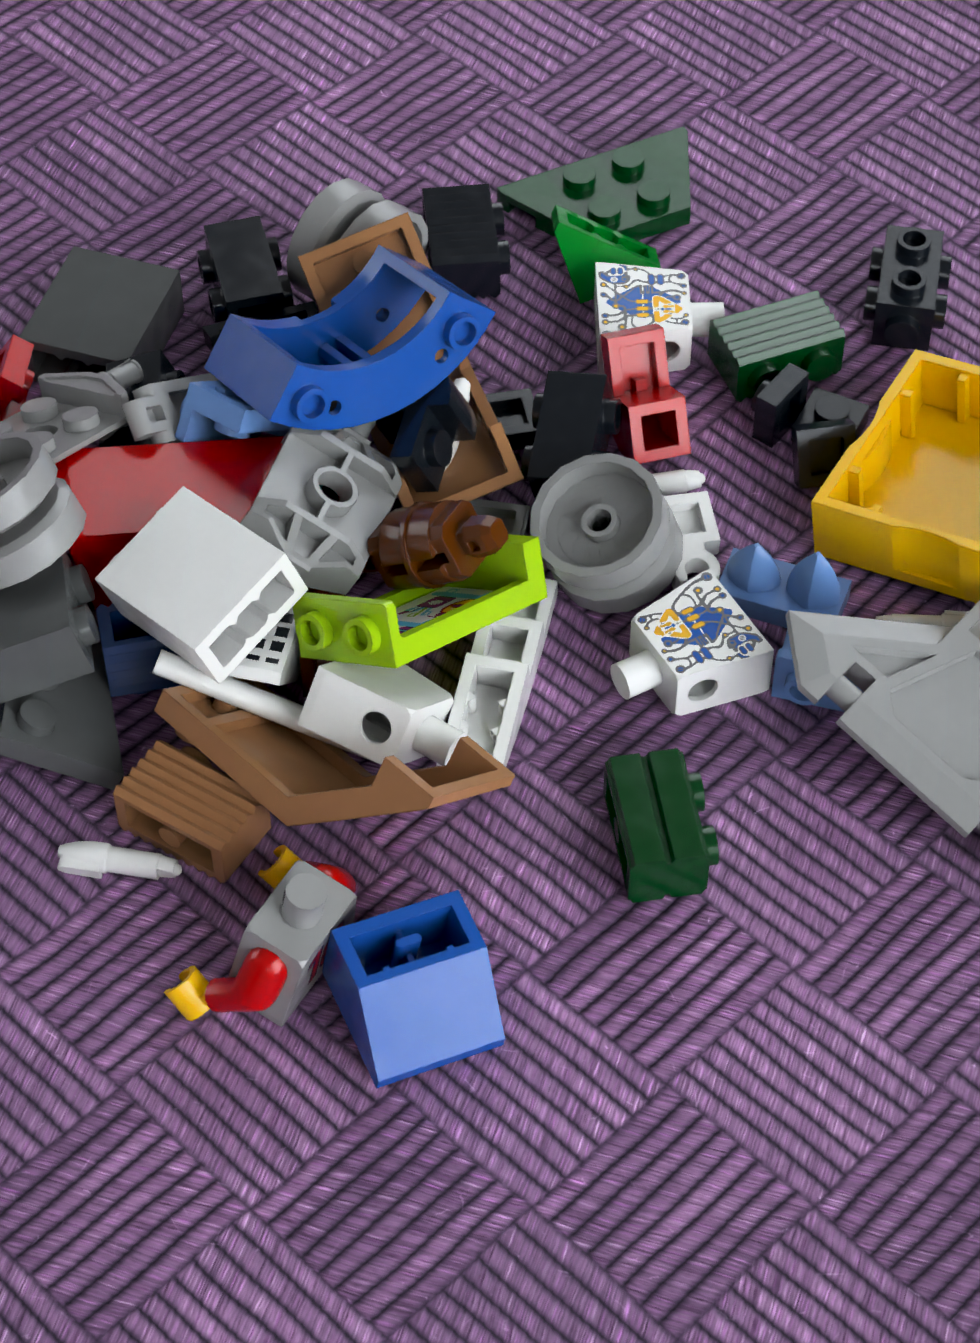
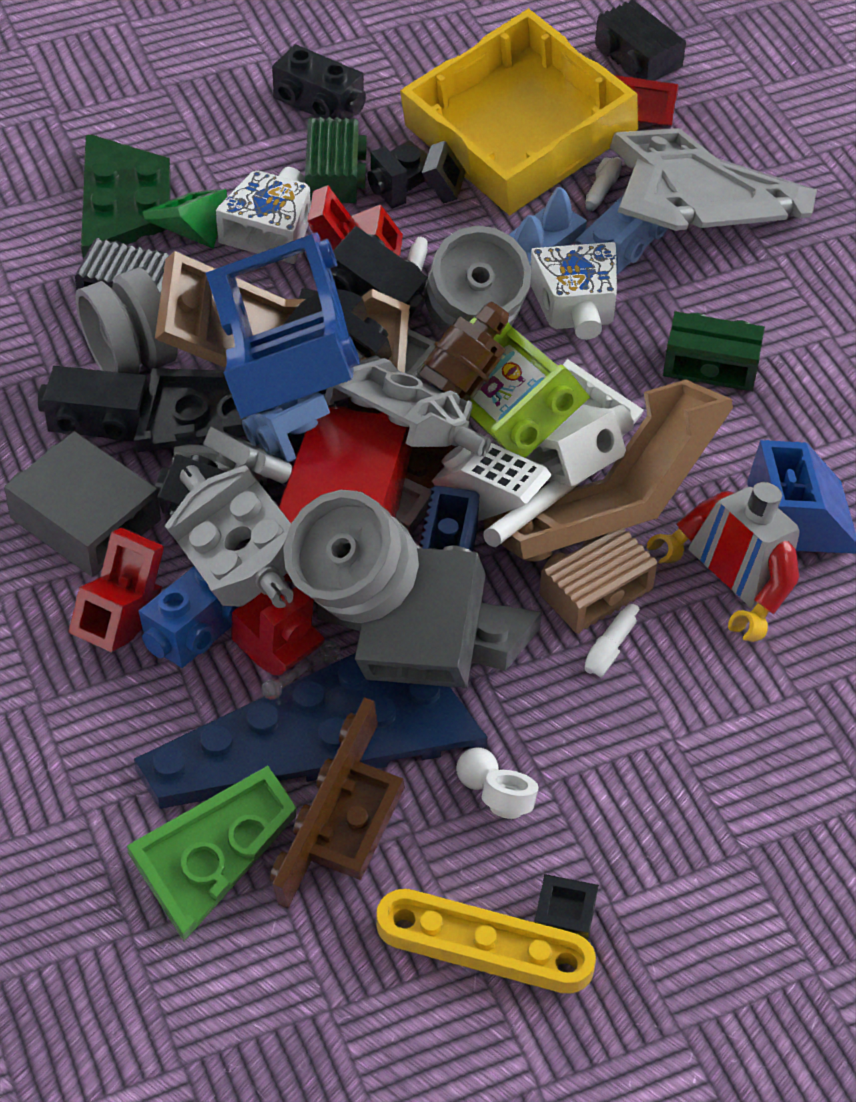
camera: 70 degrees left, 0 degrees up
white brick [95,486,309,684] -> none

